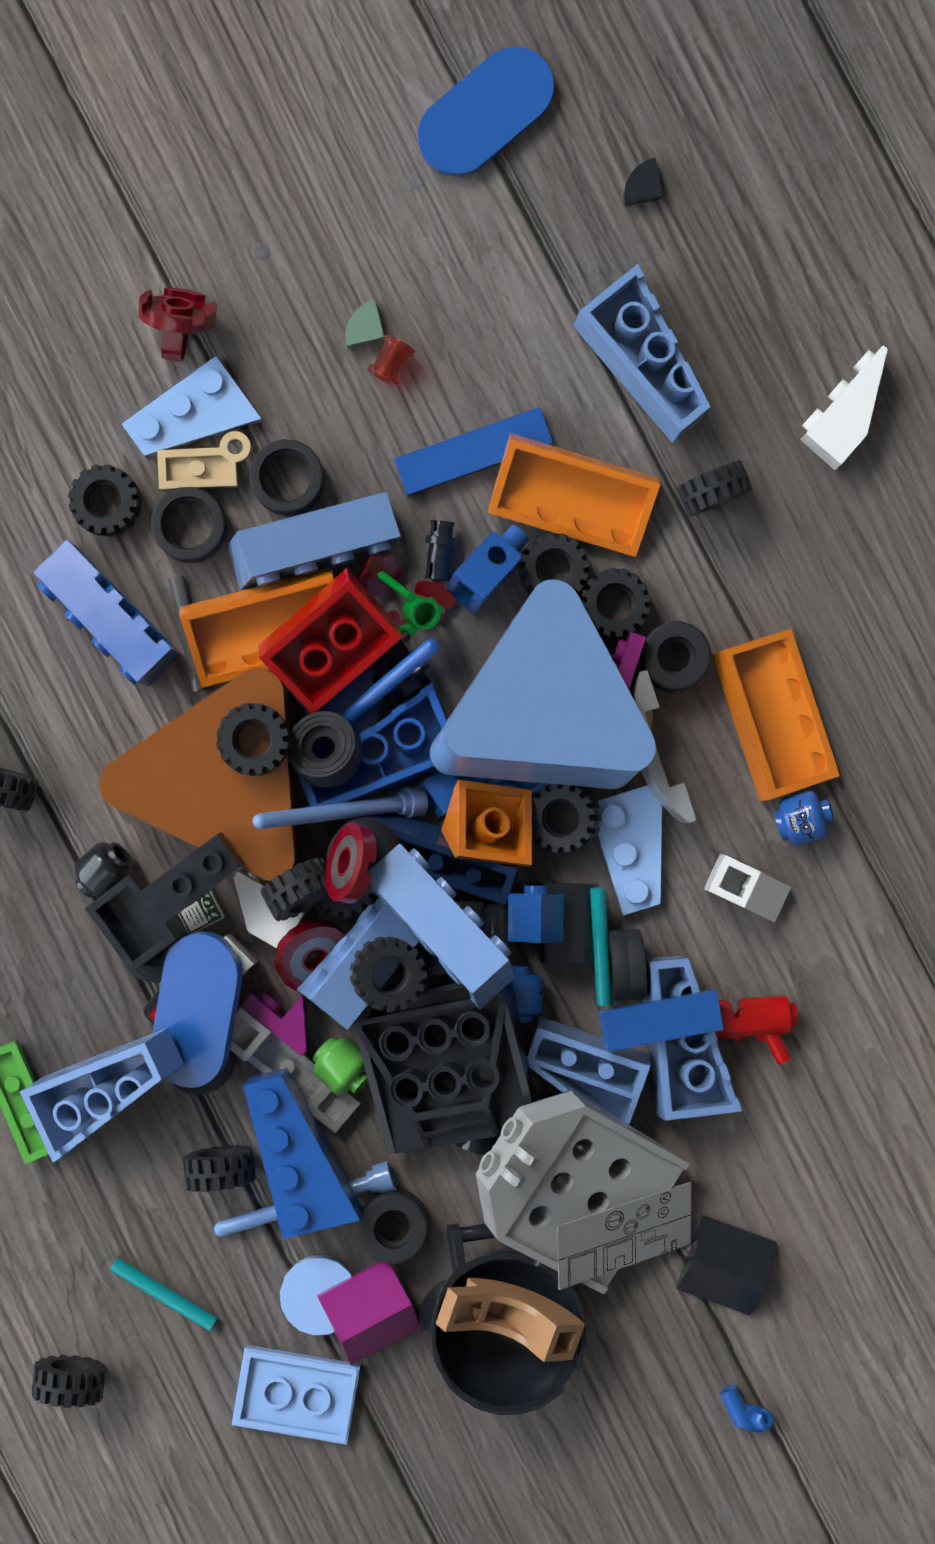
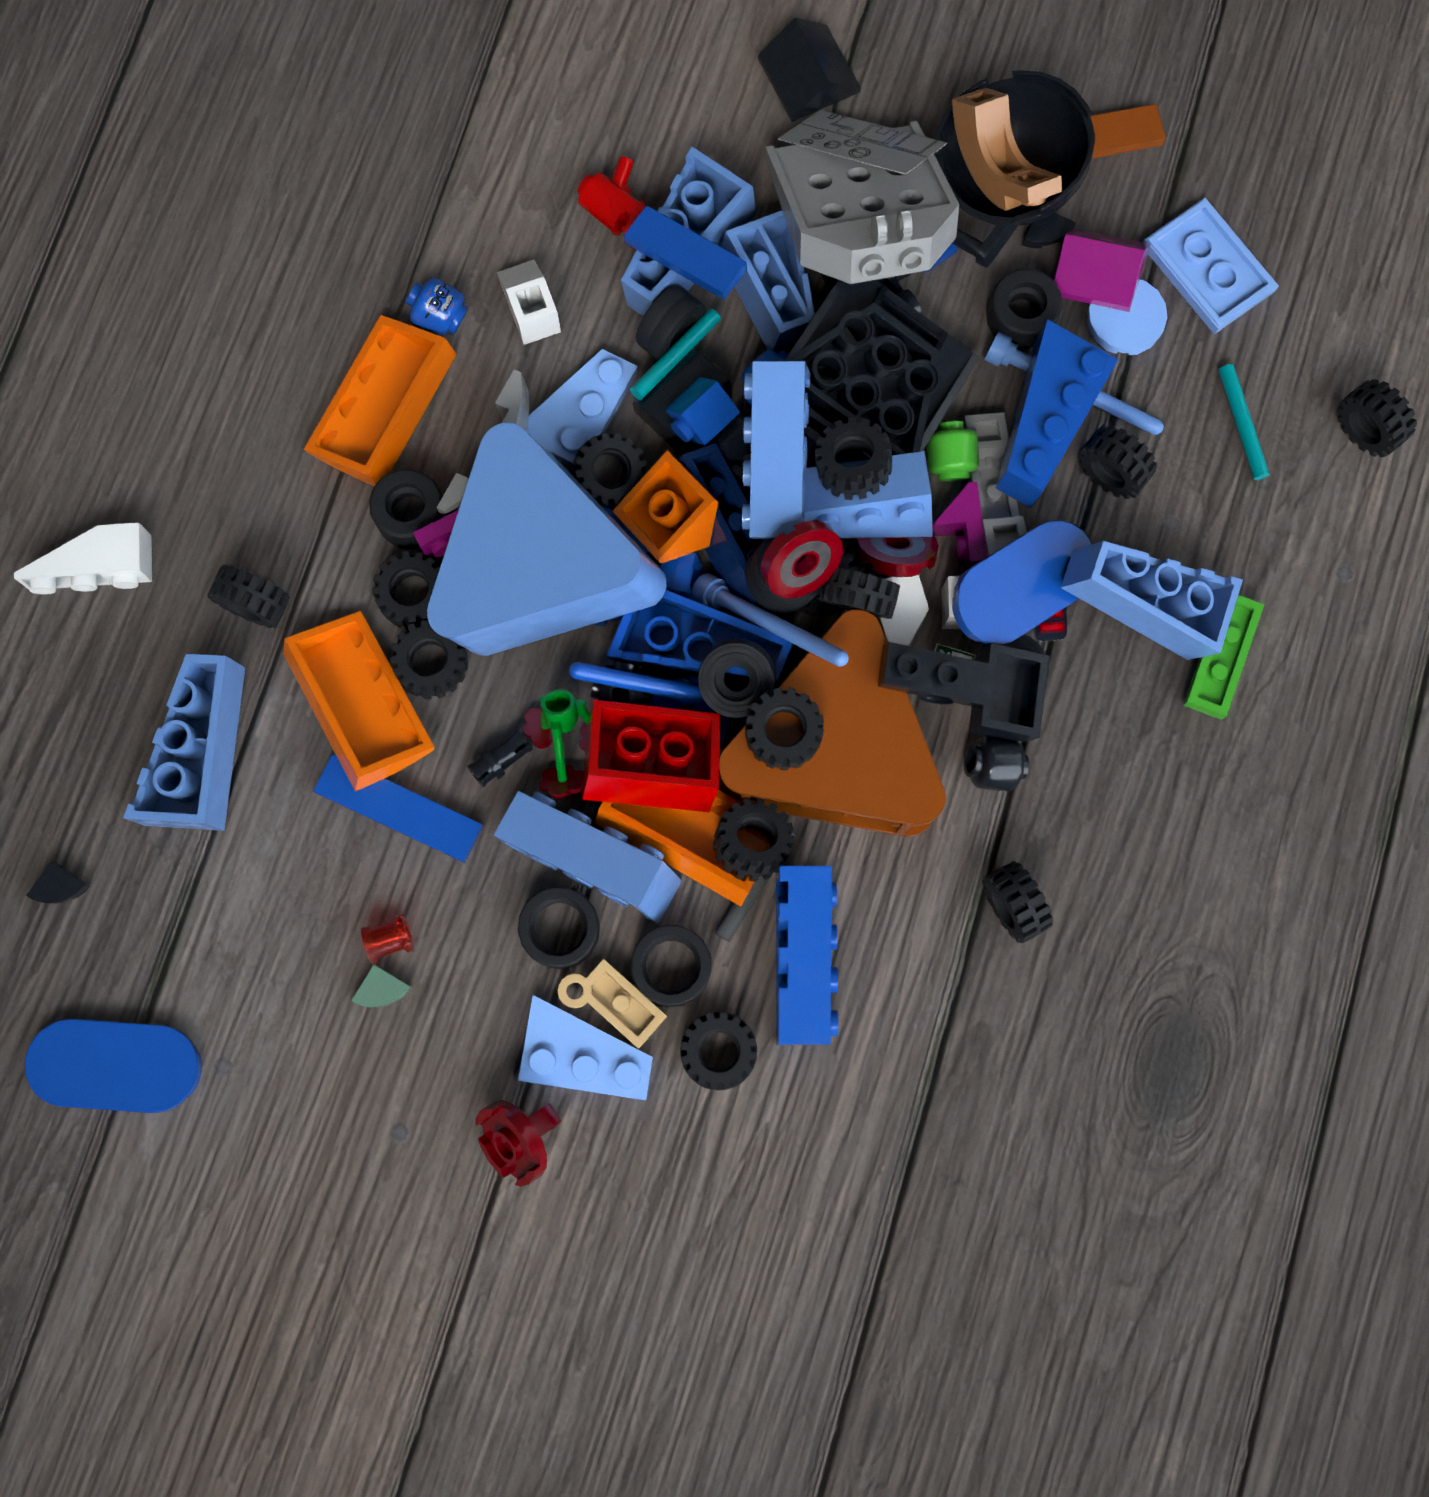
camera: 135 degrees left, 10 degrees down
blue torso [446,525,529,616] -> none
none -> black tyre [713,798,795,881]
none -> dark orange tile [1091,104,1166,159]

